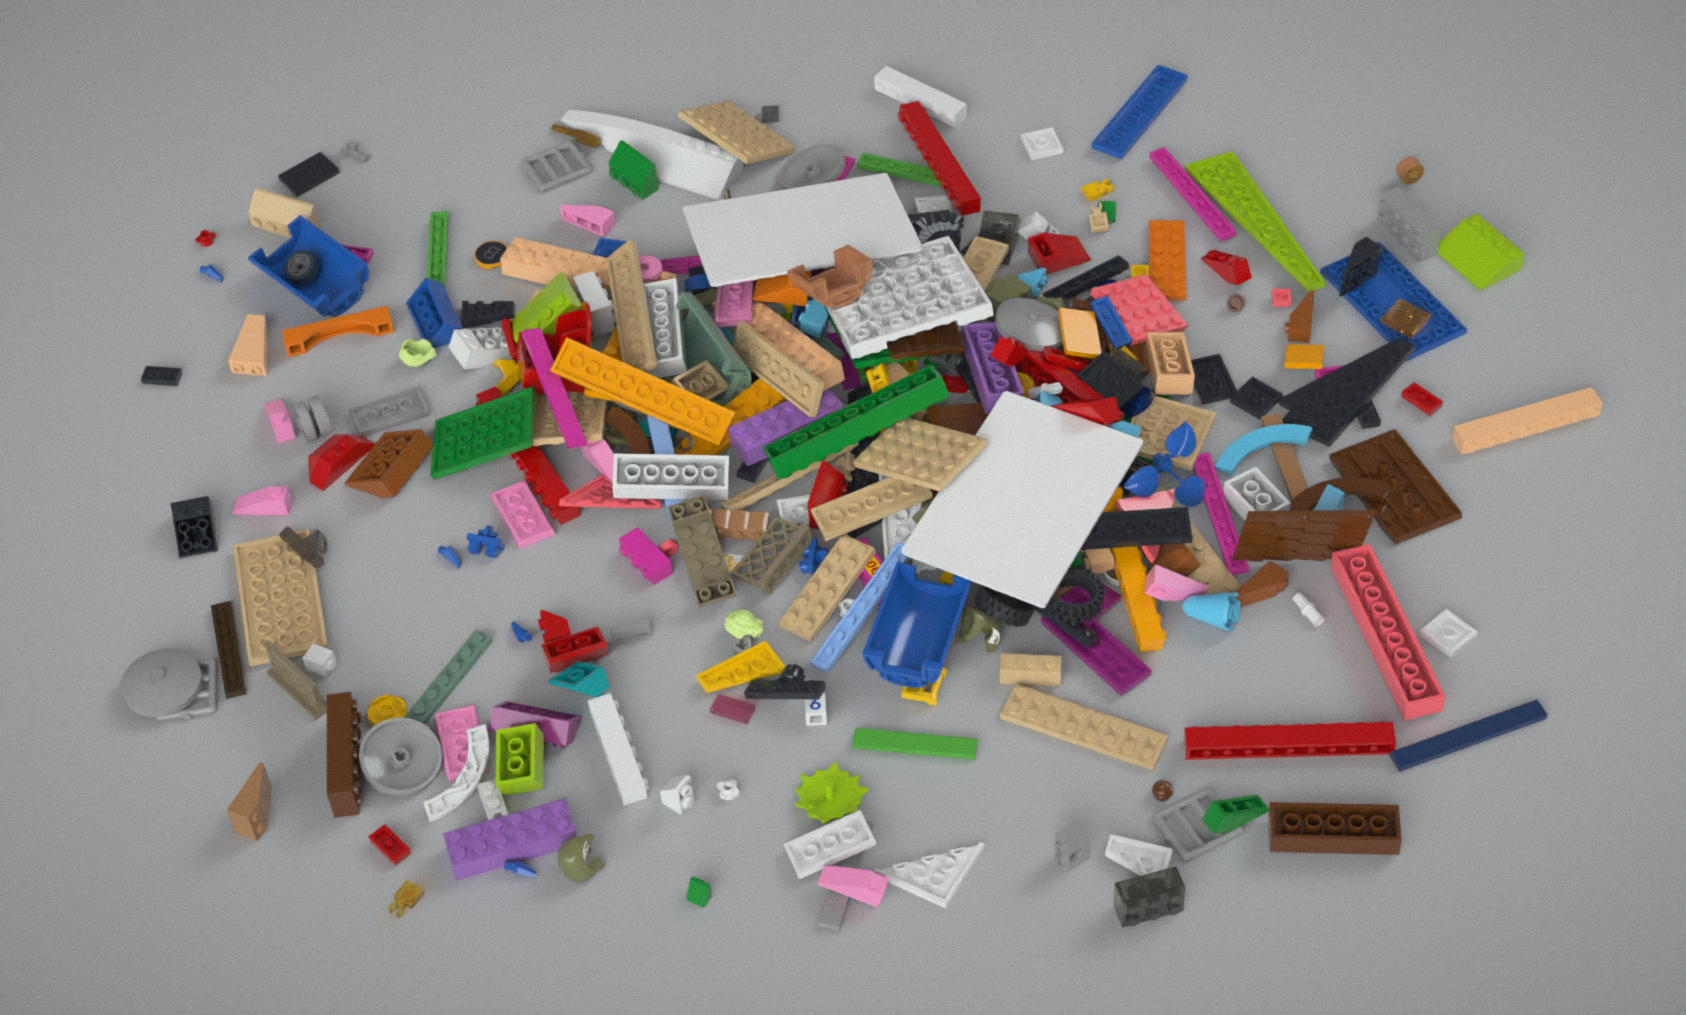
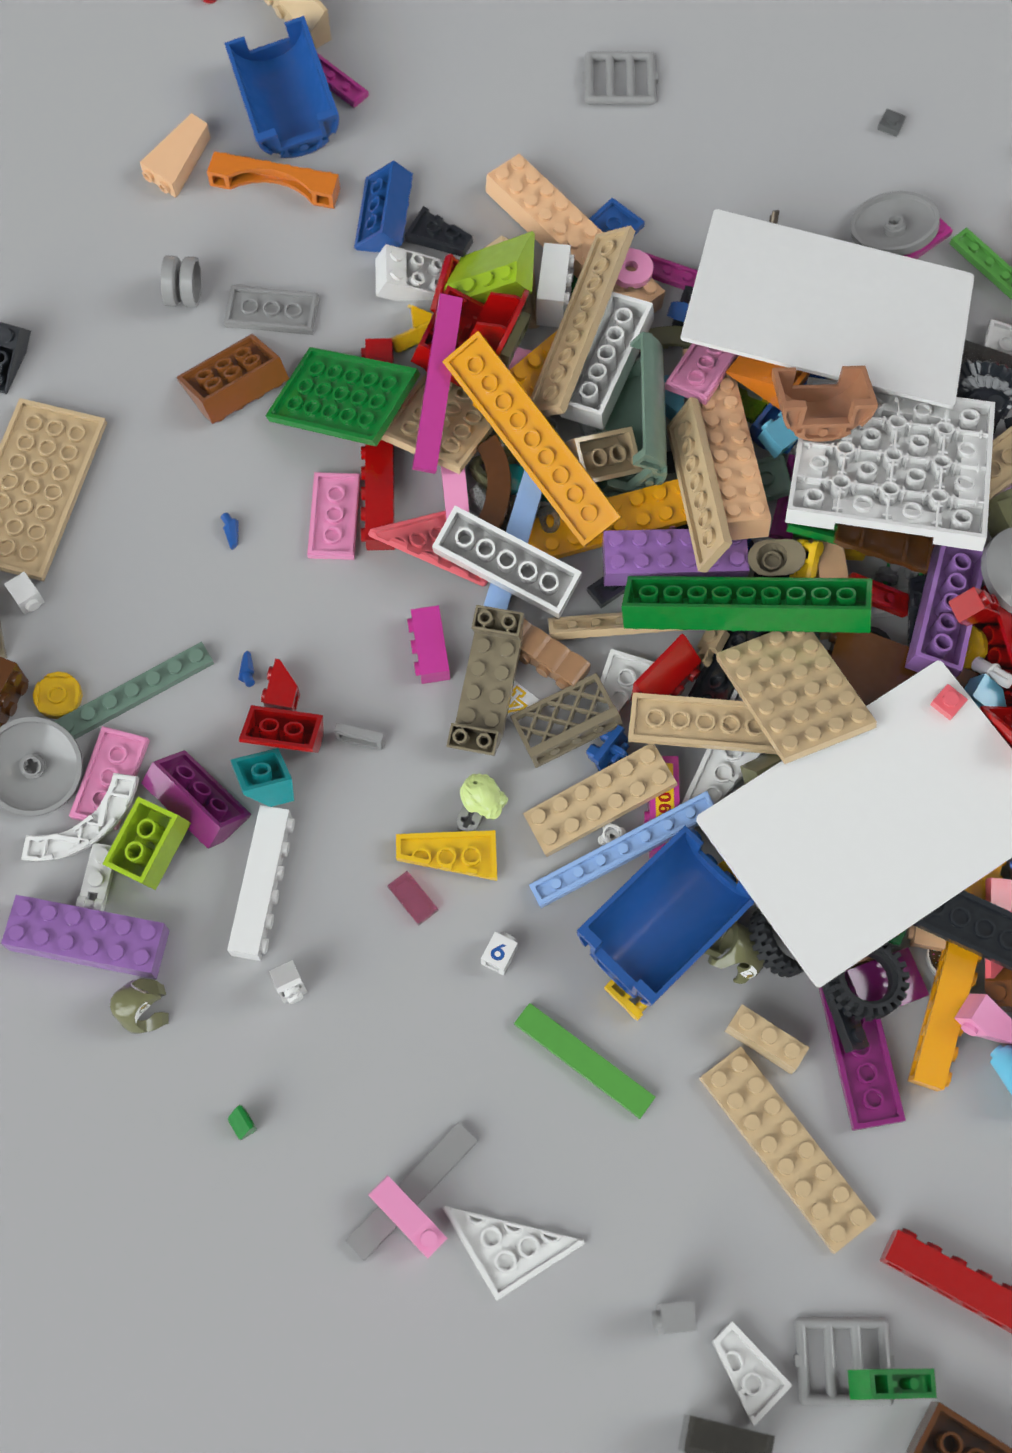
camera: 25 degrees right, 20 degrees up
black plate [141,366,182,386] -> none
blue bar [200,264,223,283] -> none
bright pink slope [233,486,292,516] -> none
bright pink slope [264,399,296,443] -> none
clear smoke piece [279,526,328,568] -> none
black wheel [284,250,320,286] -> none
red wedge [308,434,375,491] -> none
yellowish green hair [399,338,437,367] -> none
bright green plate [427,211,449,289] -> none
blue hips [466,525,505,558] -> none
black tile [474,241,508,269] -> none
blue bar [503,860,536,878] -> none
pearl gold piece [551,124,601,148] -> none
white wedge [560,109,744,200] -> none
bright pink slope [560,205,616,237] -> none
green slope [608,140,659,200] -> none
coral tile [659,539,679,557] -> none
tan plate [678,100,796,164] -> none
white plate [717,779,740,800] -> none
black plate [744,664,826,700] -> none
white plate [783,810,877,879] -> none
lime piece [795,762,869,824] -> none
reddish brown plate [1152,780,1173,801] -> none
none -> dark tan piece [748,539,806,577]
none -> coral plate [930,684,968,720]

